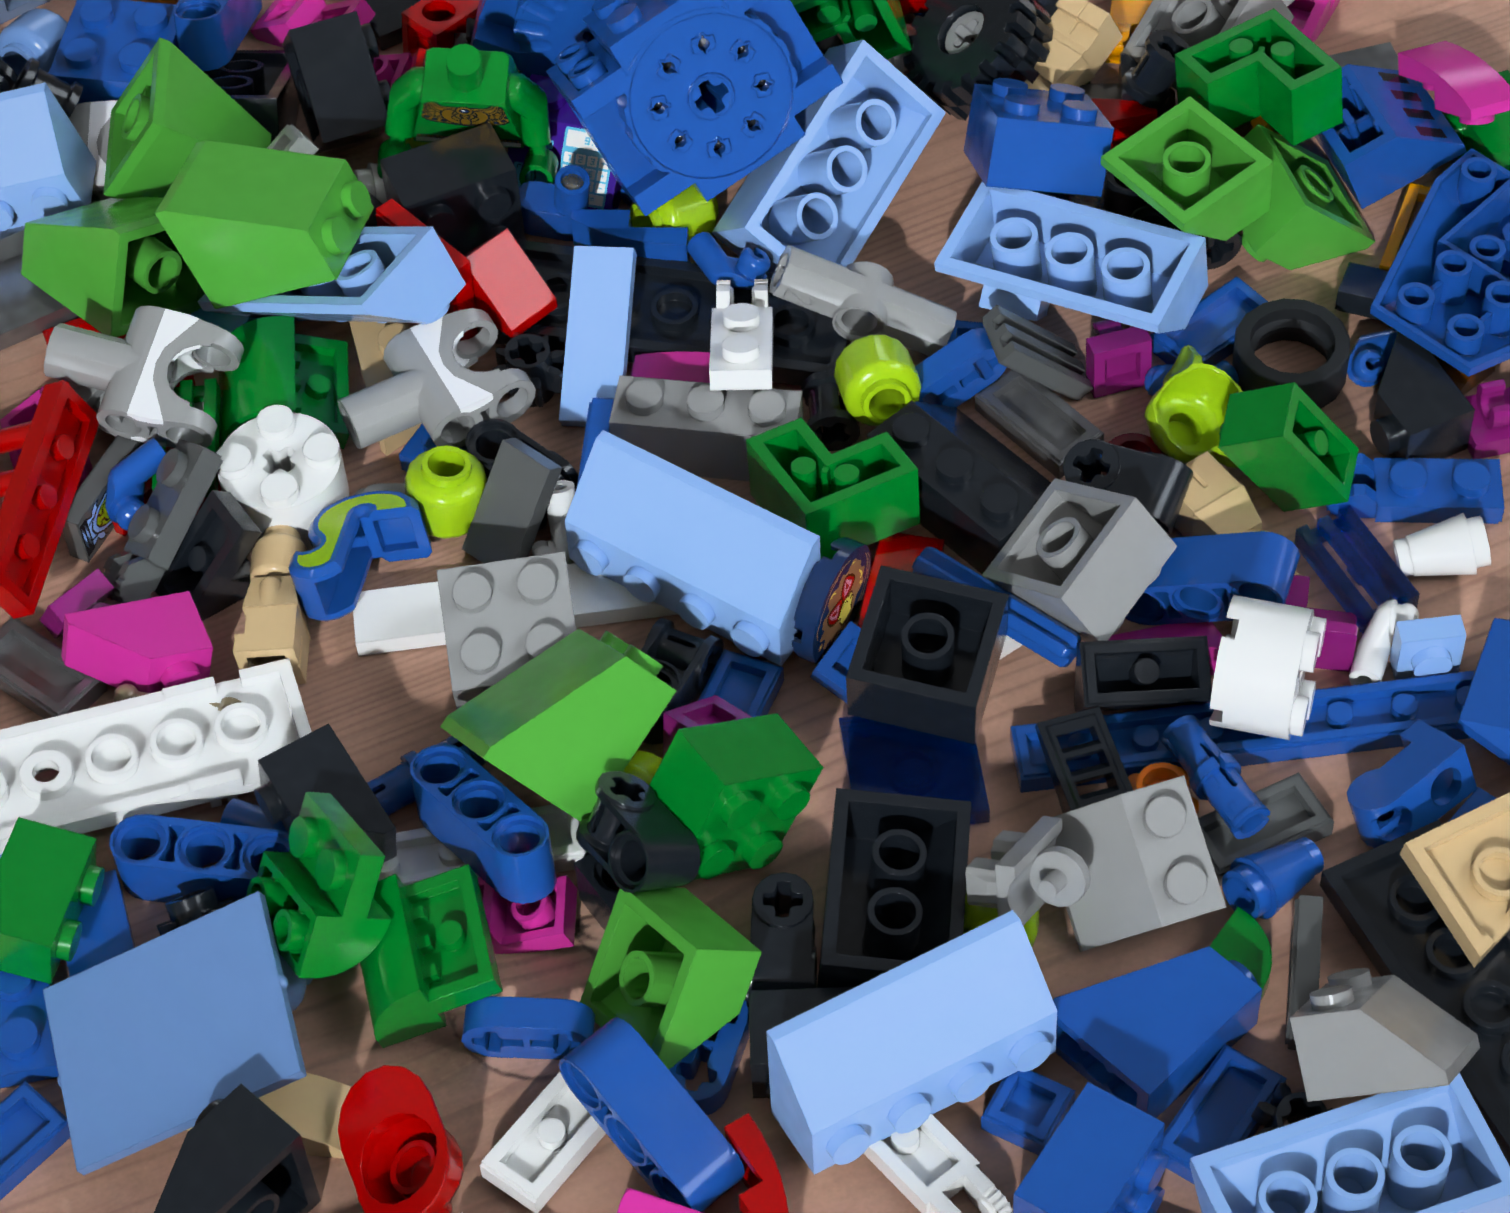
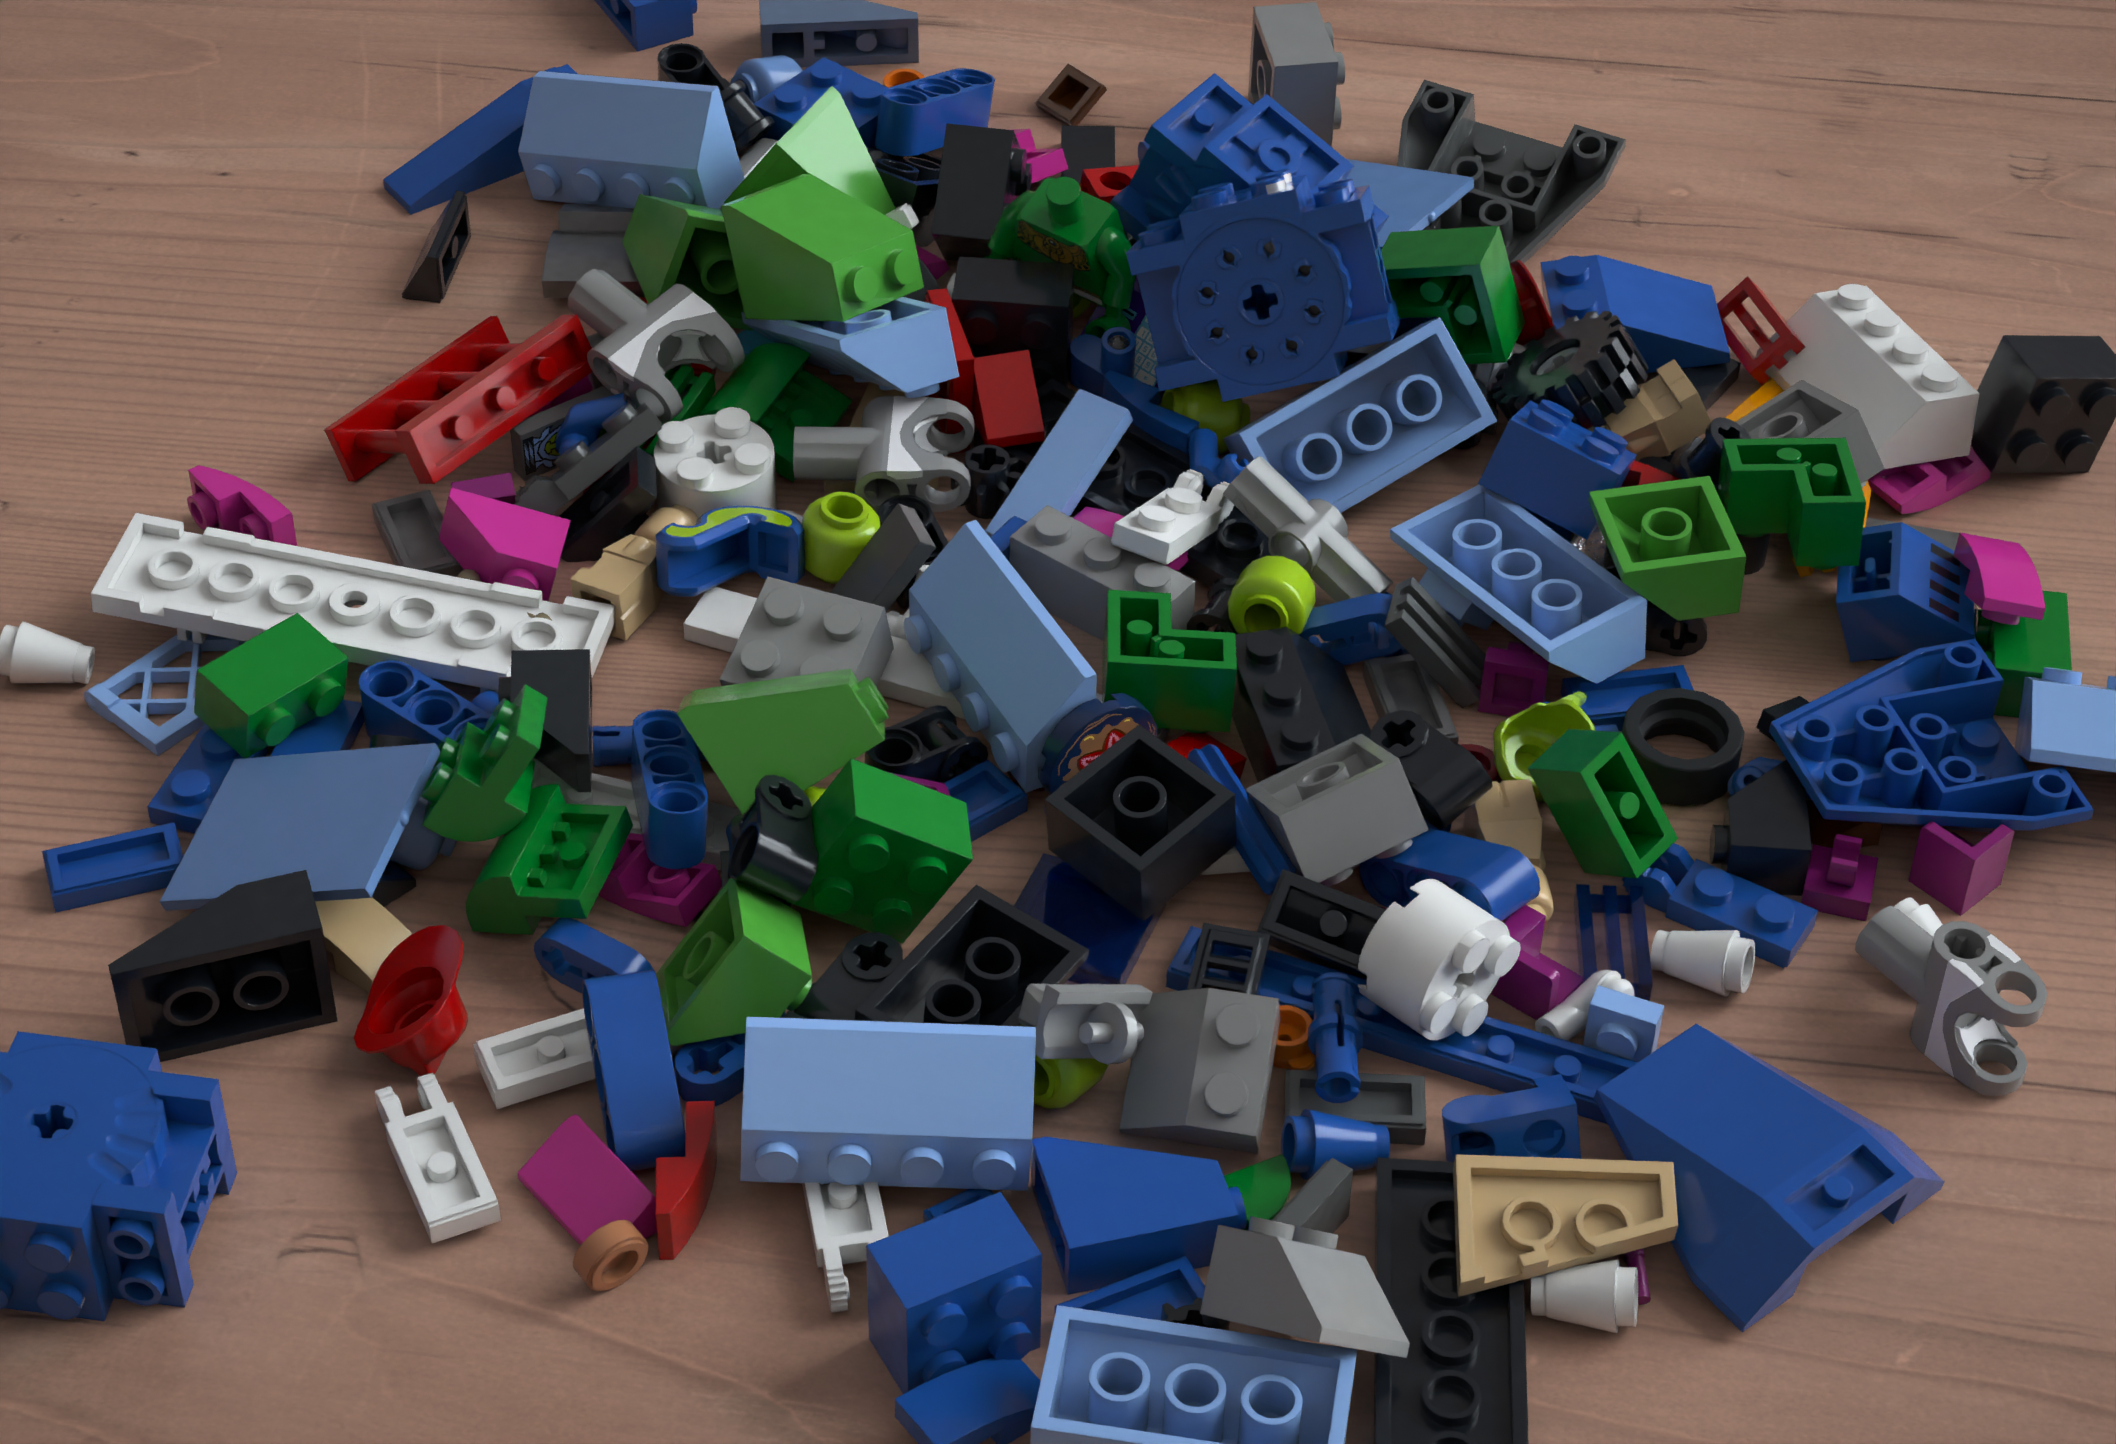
camera: 25 degrees right, 10 degrees down
bright green slope [1241,124,1375,270] -> none

